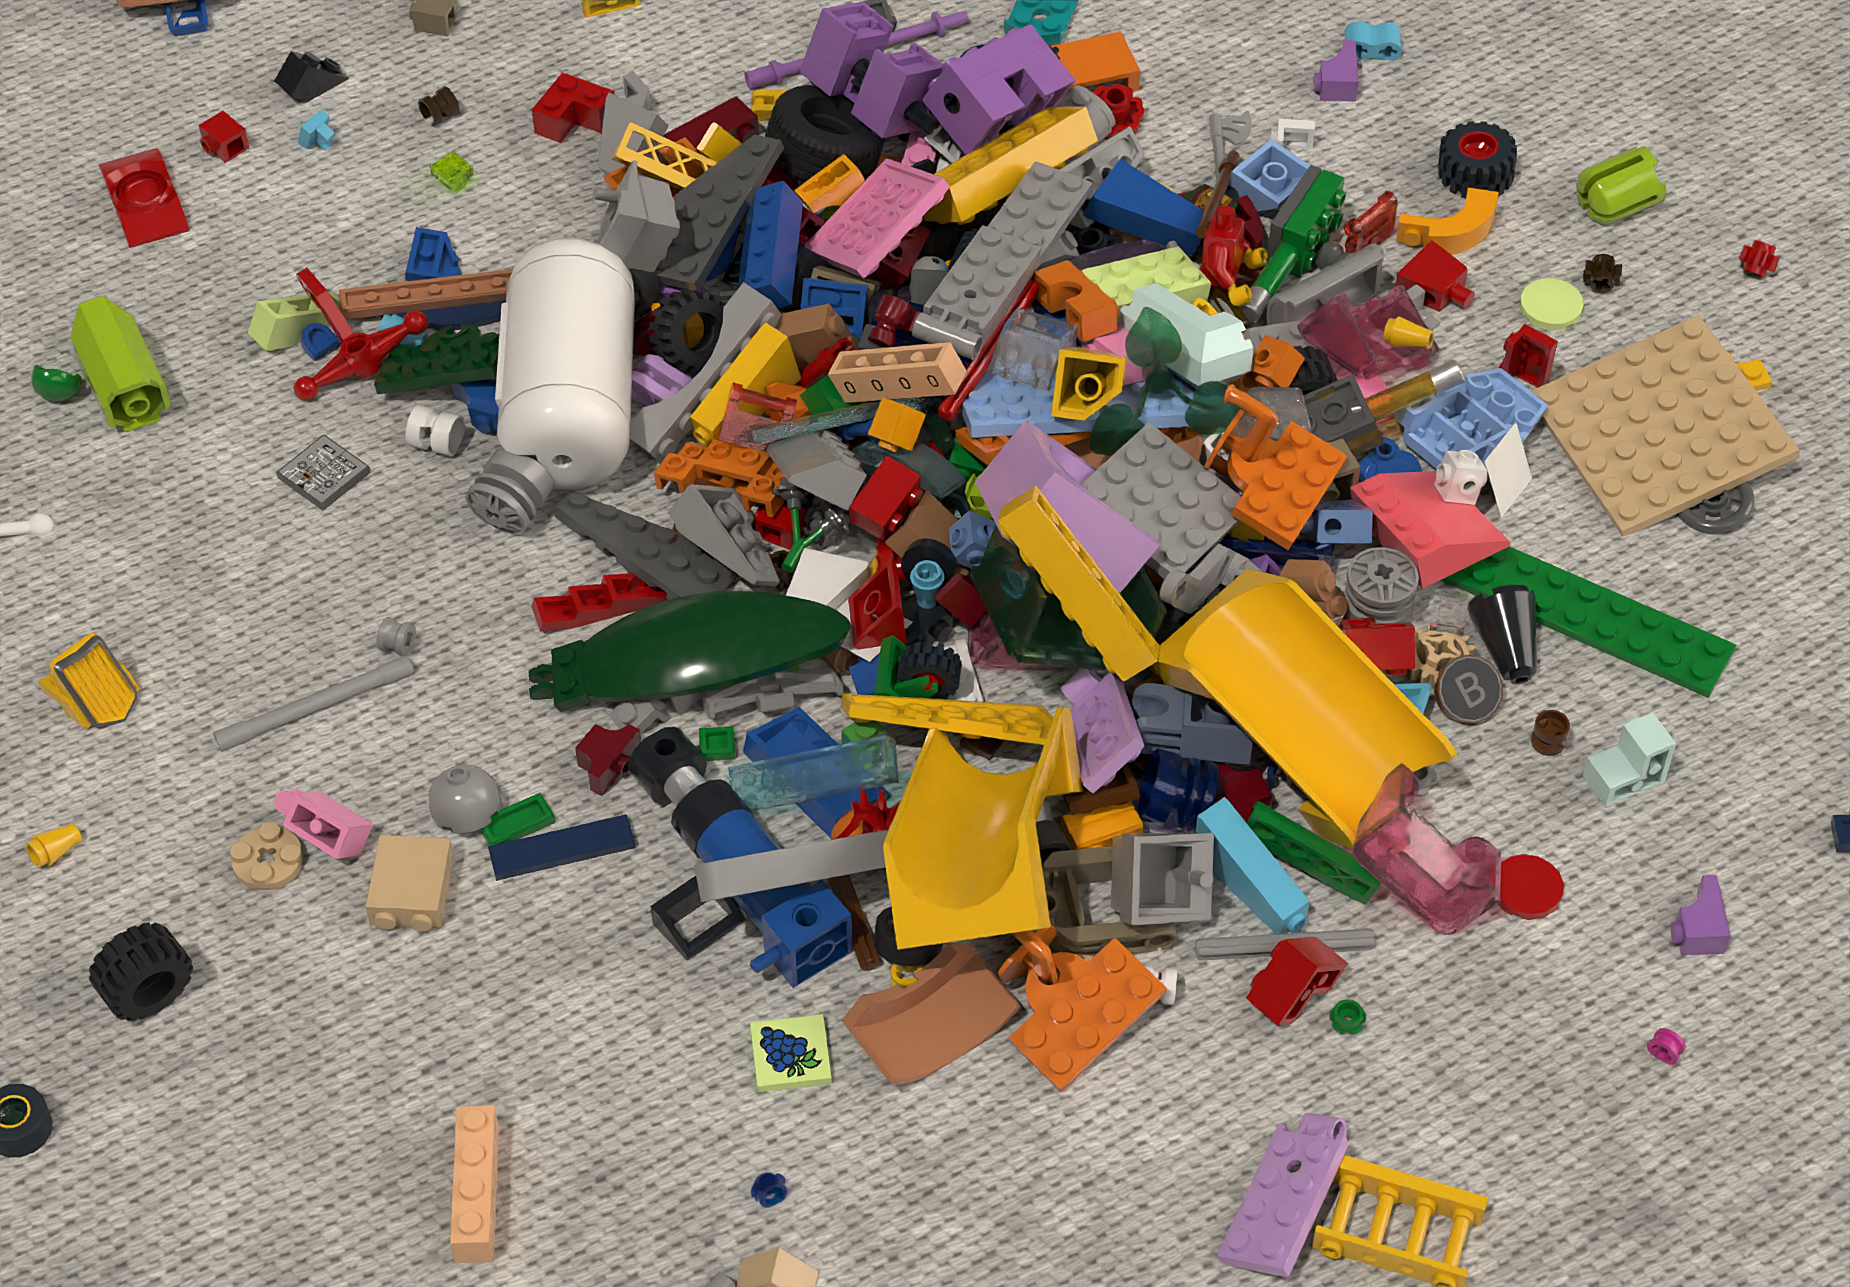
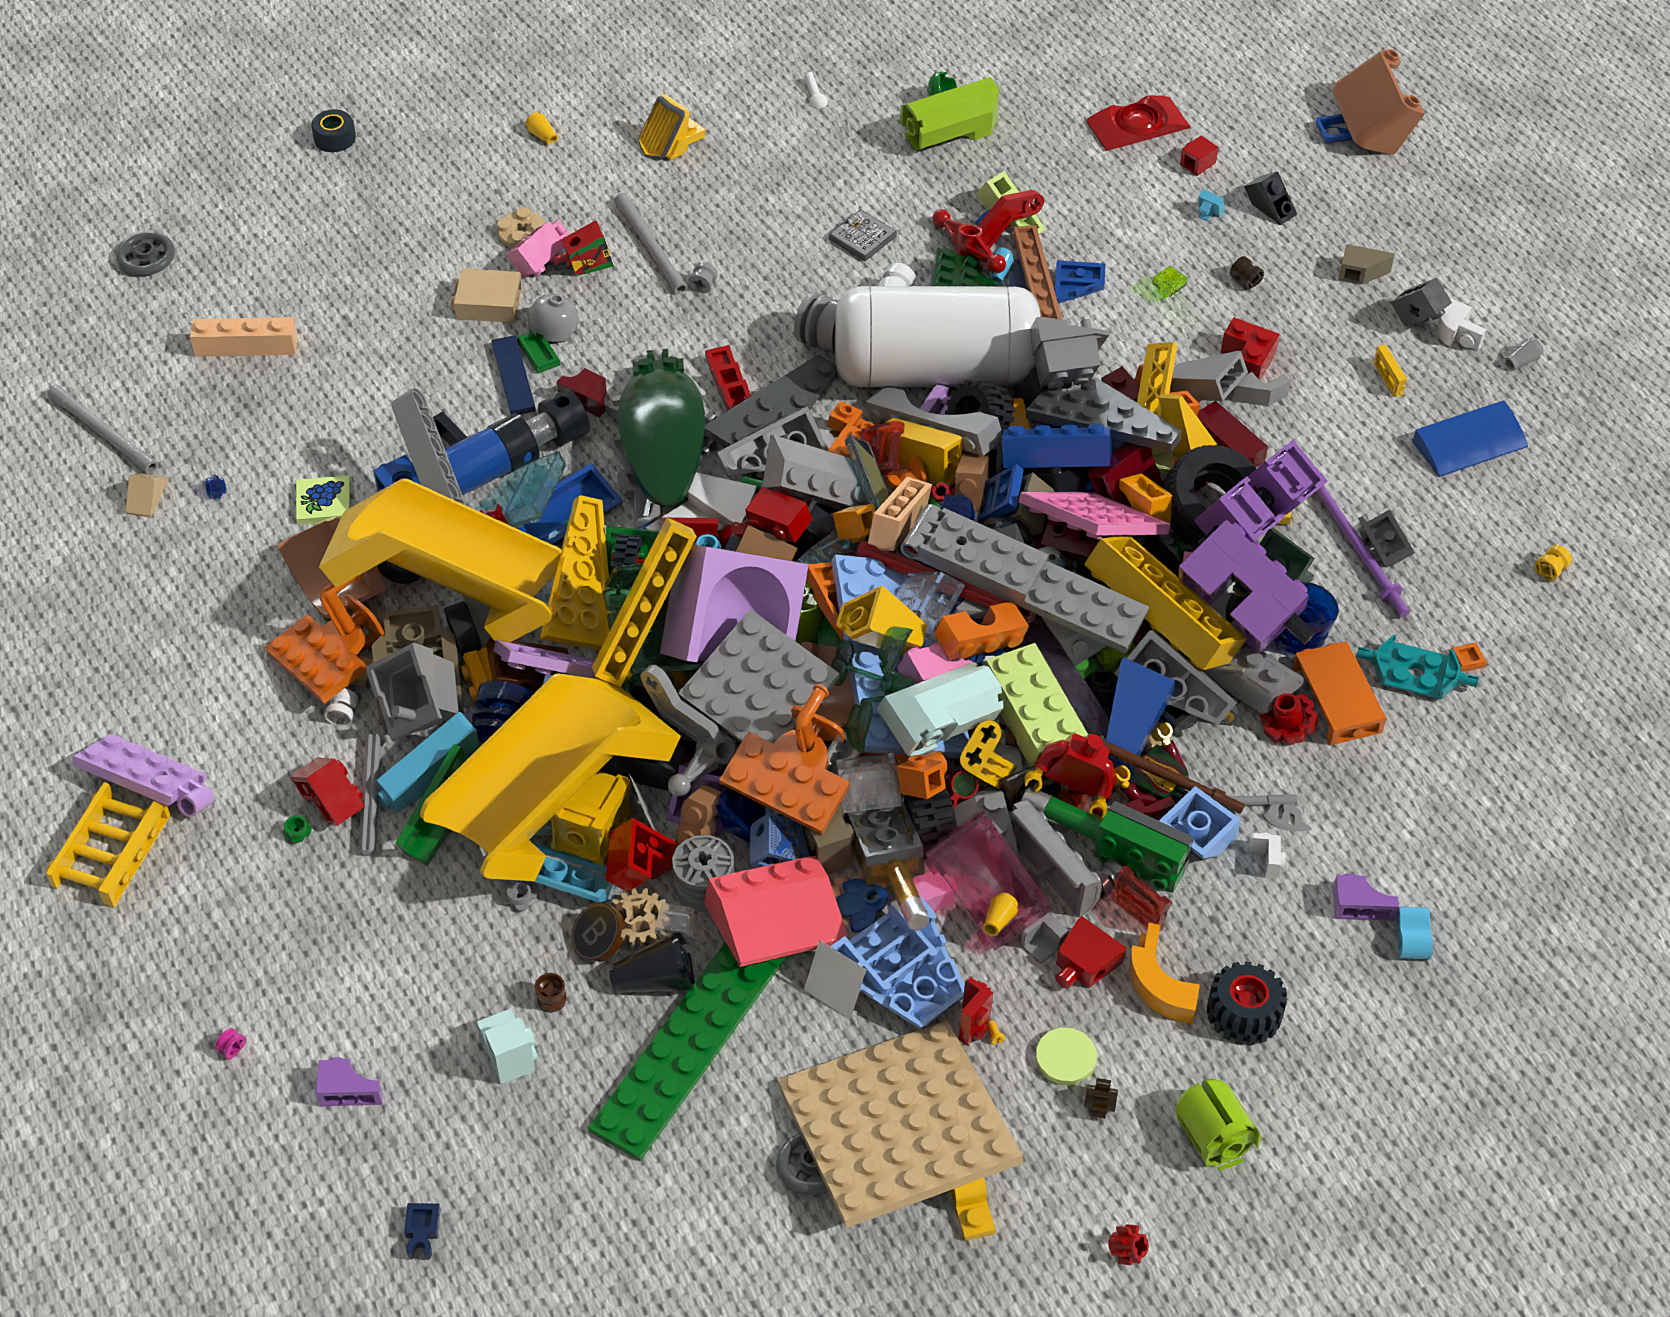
camera: 90 degrees right, 0 degrees up
black tyre [89,922,193,1021] -> none
green tile [699,726,735,761] -> none
dark red piece [868,294,921,348] -> none
clear pink windscreen [1353,763,1501,935] -> none
white brick [1434,450,1487,505] -> none
red tile [1491,854,1564,920] -> none
none -> red torso [553,221,614,276]

